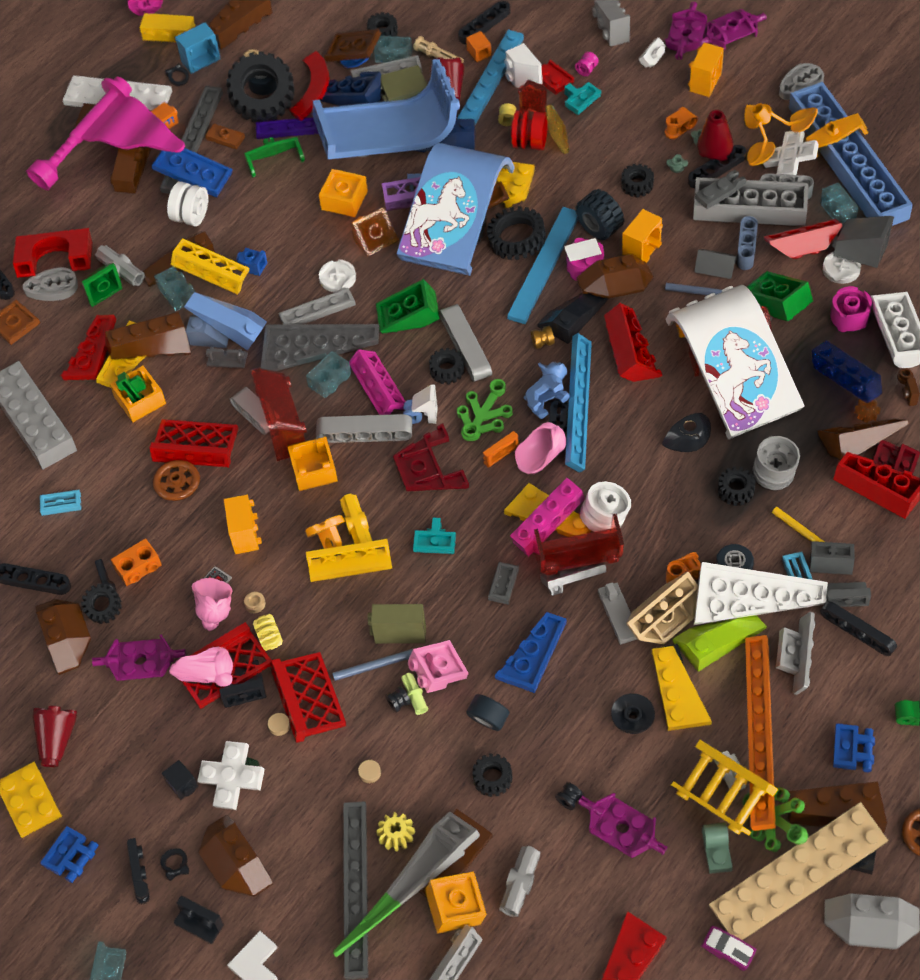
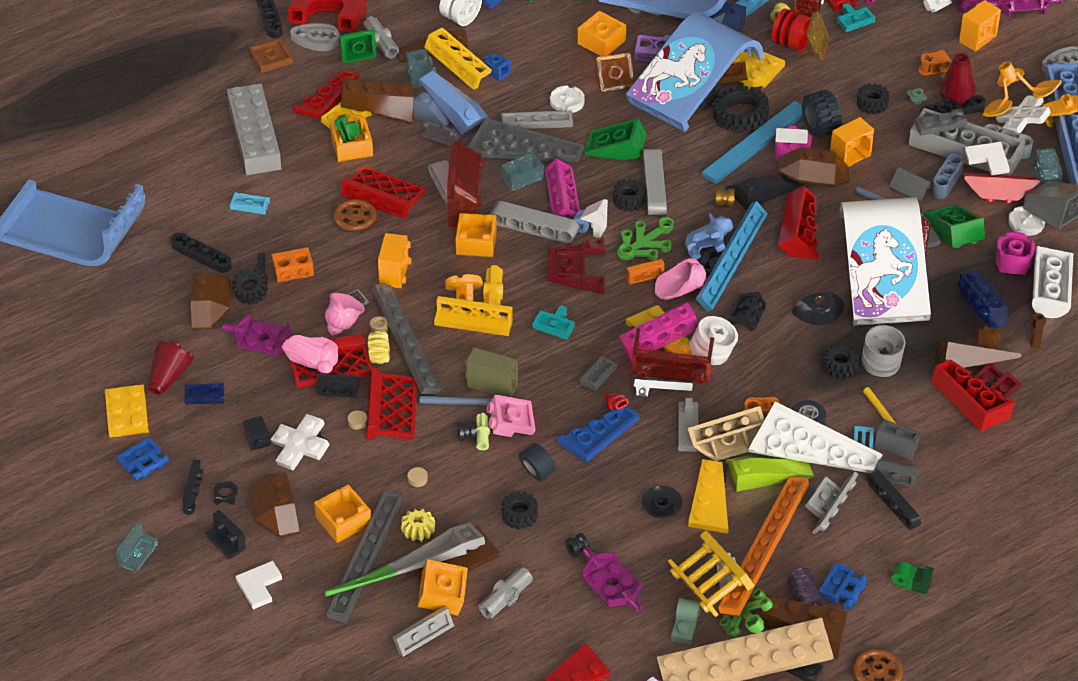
camera: 15 degrees right, 10 degrees down
none -> clear blue plate [184,383,225,405]
none -> light orange container [314,484,371,543]
none -> dark grey plate [371,284,441,395]
none -> red piece [603,392,629,411]
none -> black bracket [727,292,766,331]
none -> clear purple piece [787,568,823,606]
none -> white tile [965,142,1010,176]

